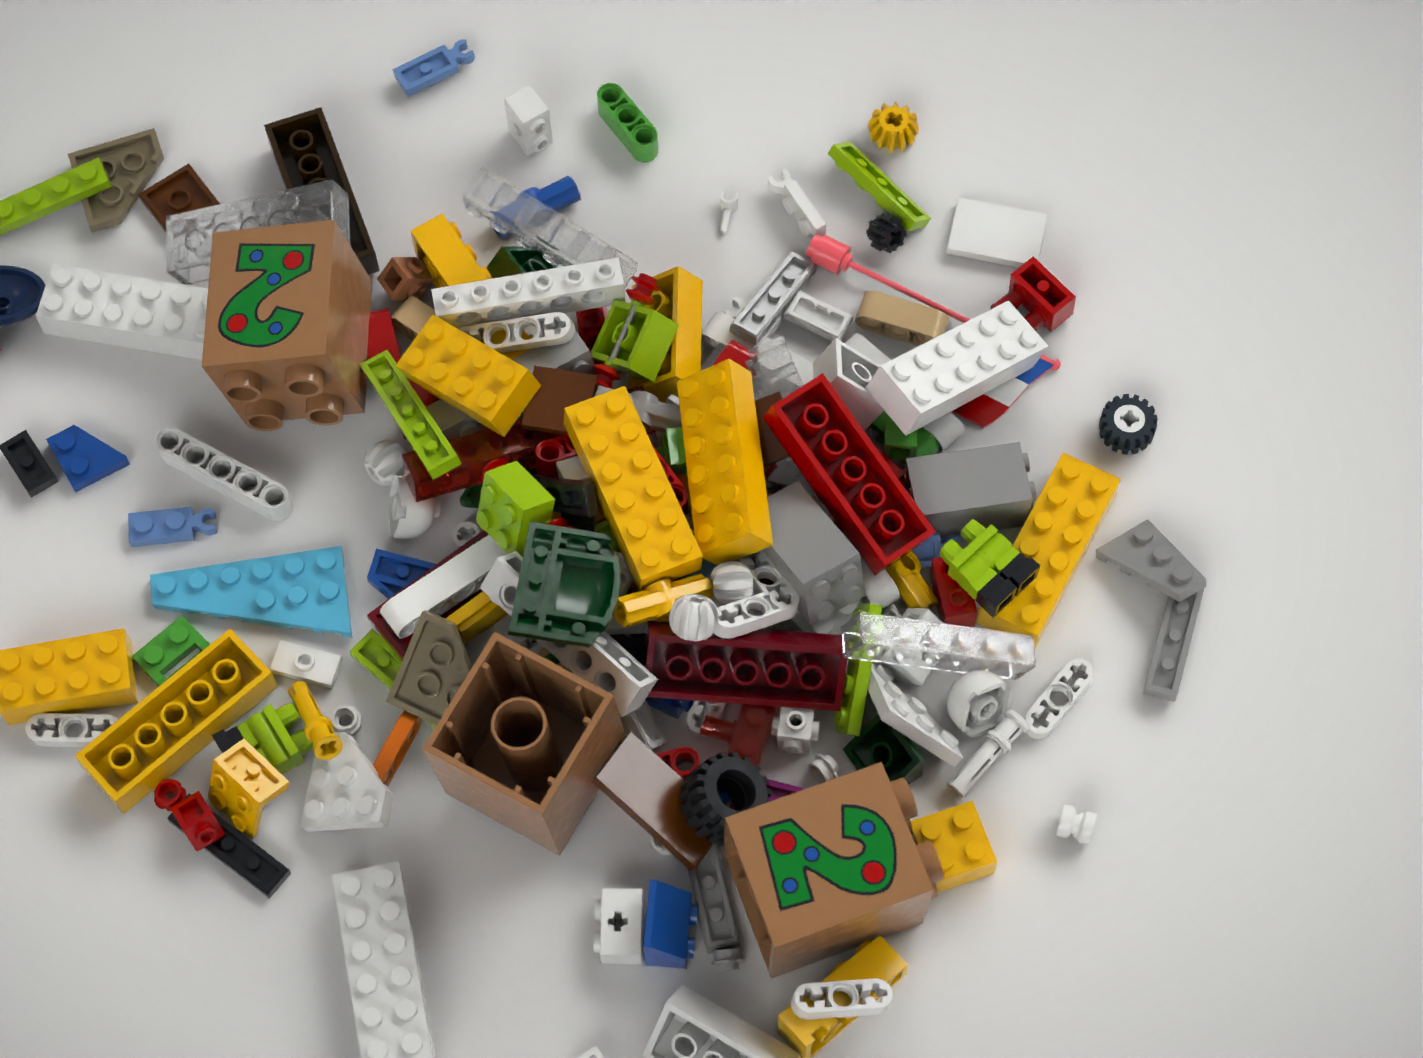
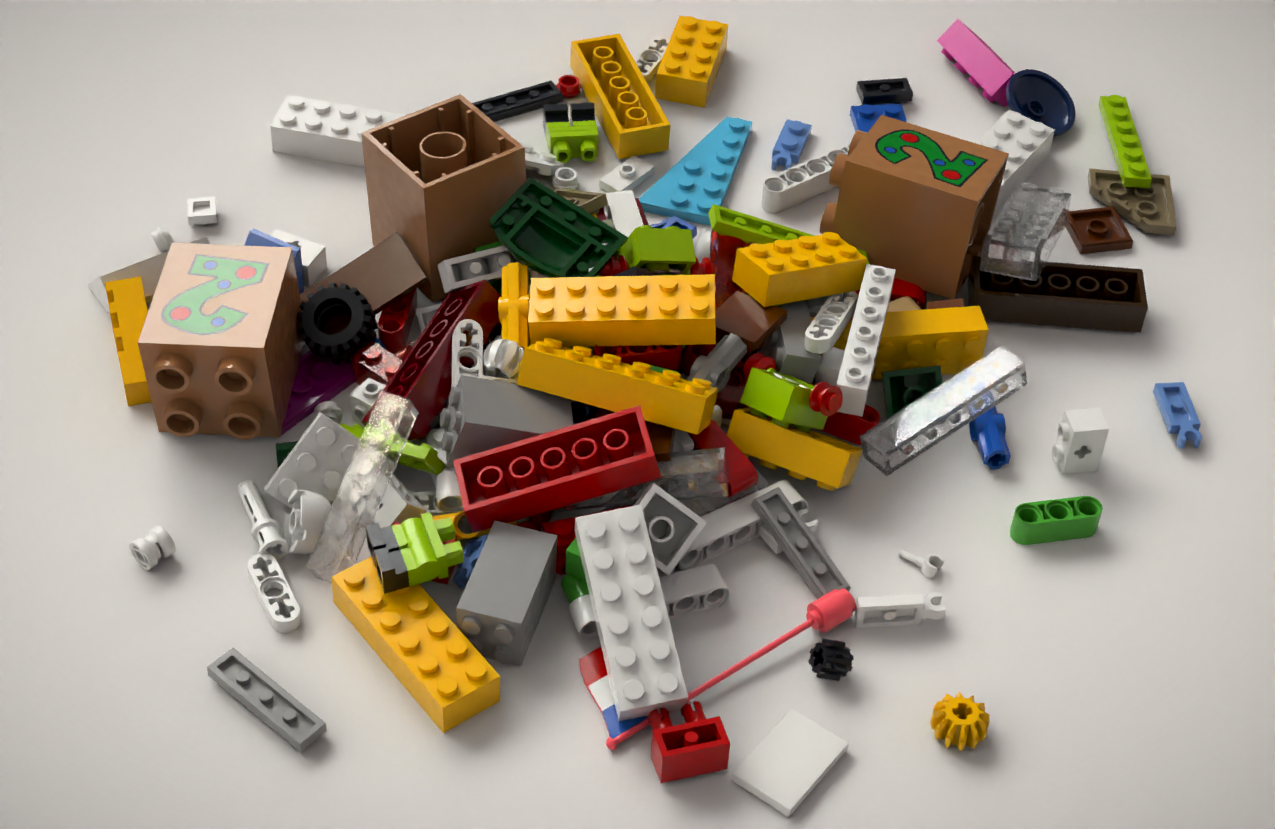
camera: 110 degrees right, 20 degrees down
bright green plate [132,615,210,687] -> none
red bracket [170,791,225,851] -> none
yellow bracket [208,739,289,839] -> none
yellow pin [288,681,343,760] -> none
white piece [669,594,719,641] -> none
white plate [784,291,853,342] -> none
white beam [791,978,893,1020] -> none
lime plate [828,142,931,231] -> none
tan beam [855,291,949,346] -> none
yellow brick [910,800,997,893] -> none
light grey wing [1095,519,1206,602] -> none
black wheel [1099,394,1158,455] -> none

